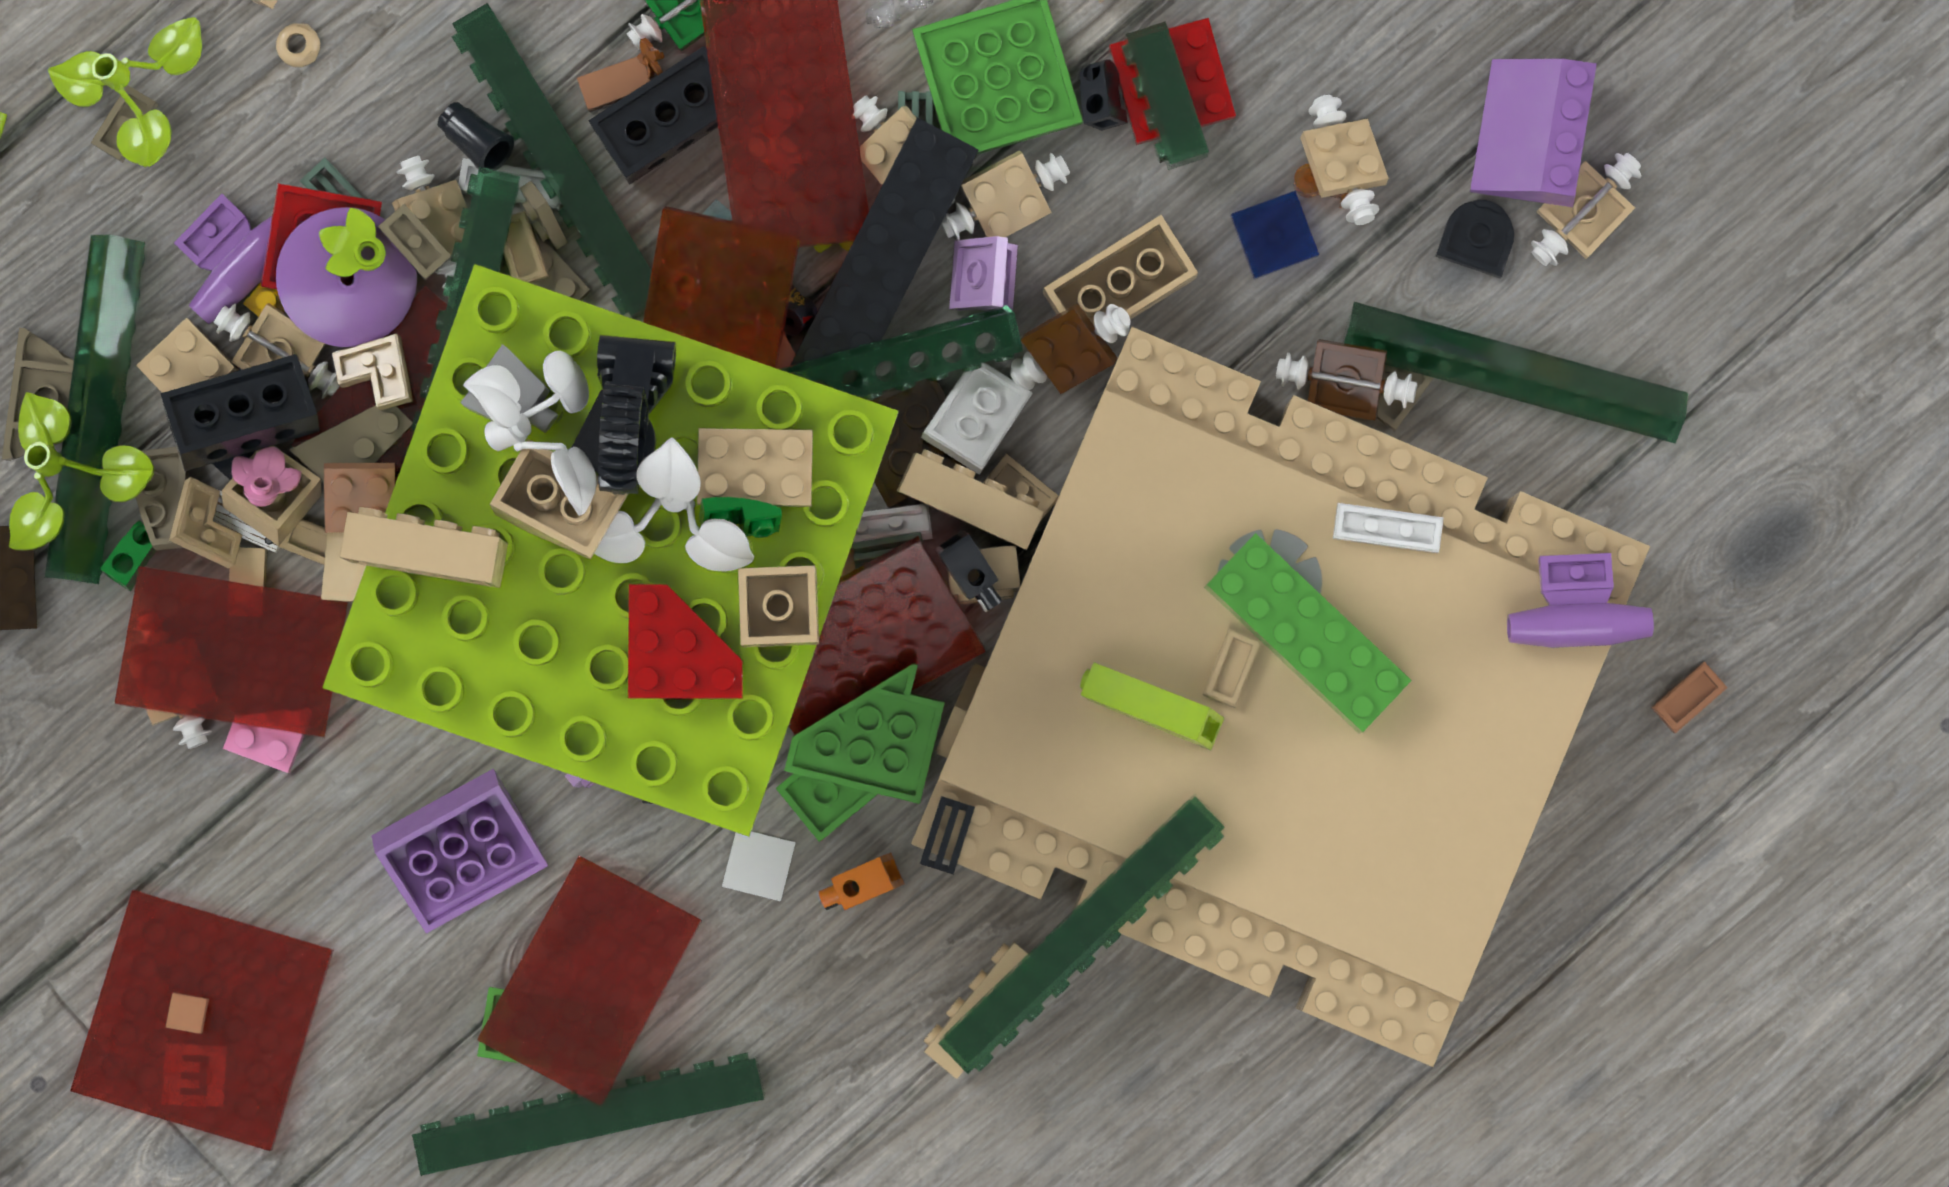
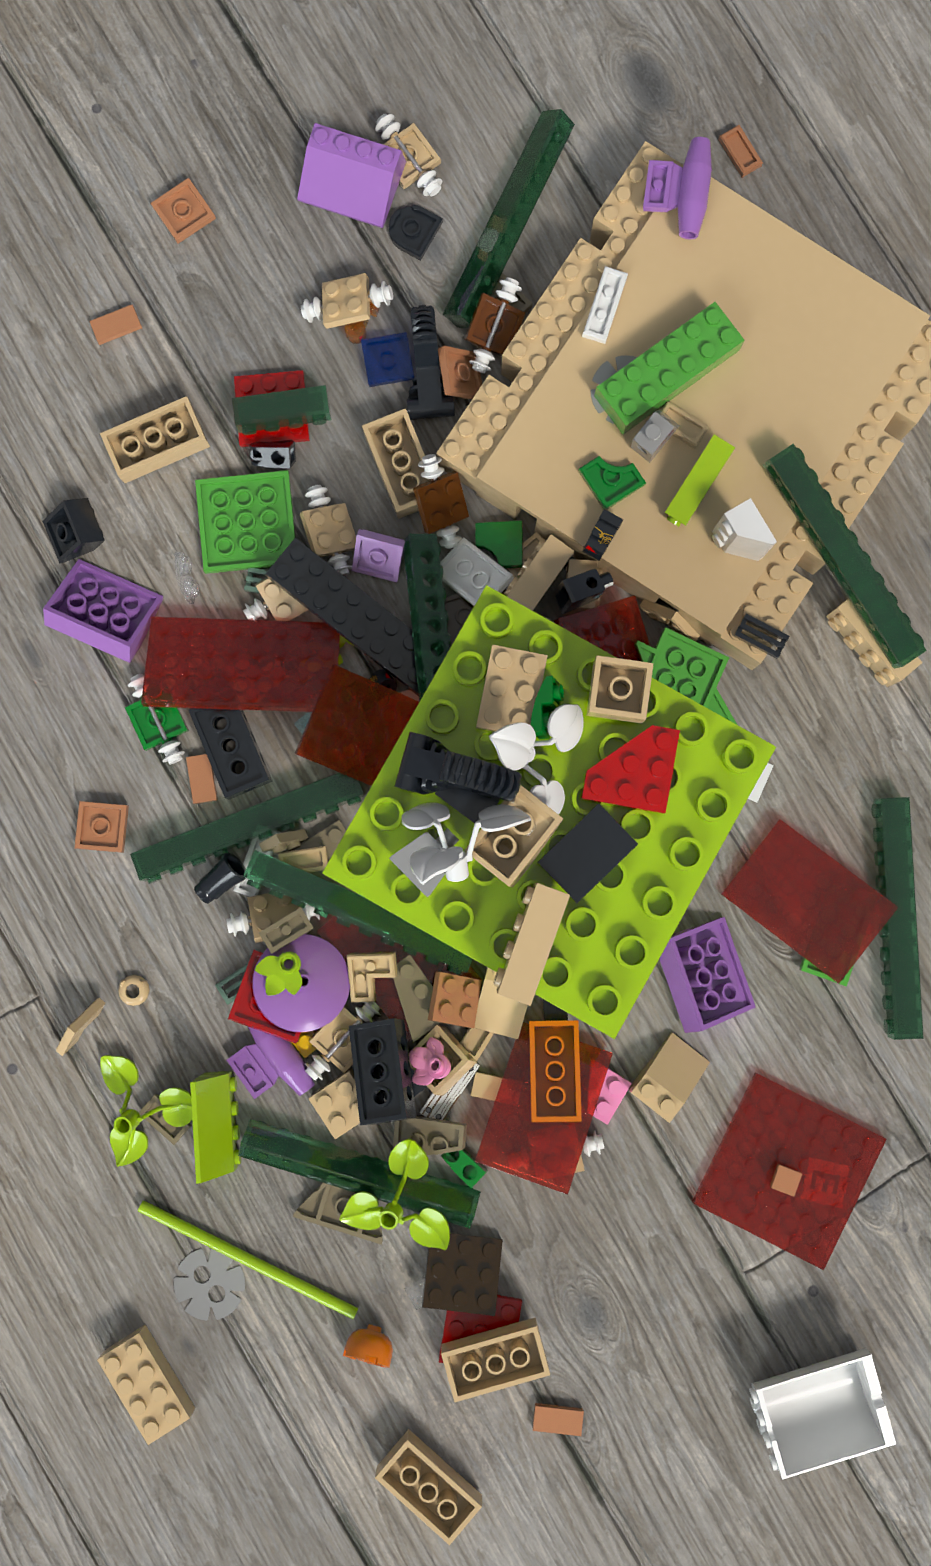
camera: 75 degrees left, 0 degrees up
tan tile [169,477,242,569] -> none
dark orange plant [637,38,664,79] -> none
orange torso [819,853,905,910] -> none
none -> lime slope [190,1071,241,1184]
none -> black arm [407,305,455,420]
none -> nougat plate [438,346,482,399]
none -> green tile [475,521,523,569]
none -> orange brick [529,1020,582,1122]
none -> black tile [537,803,638,903]
none -> green tile [578,456,646,510]
none -> black leg [582,509,623,561]
none -> tan slope [629,1032,710,1123]
none -> light grey torso [631,410,680,463]
none -> white slope [712,498,777,561]

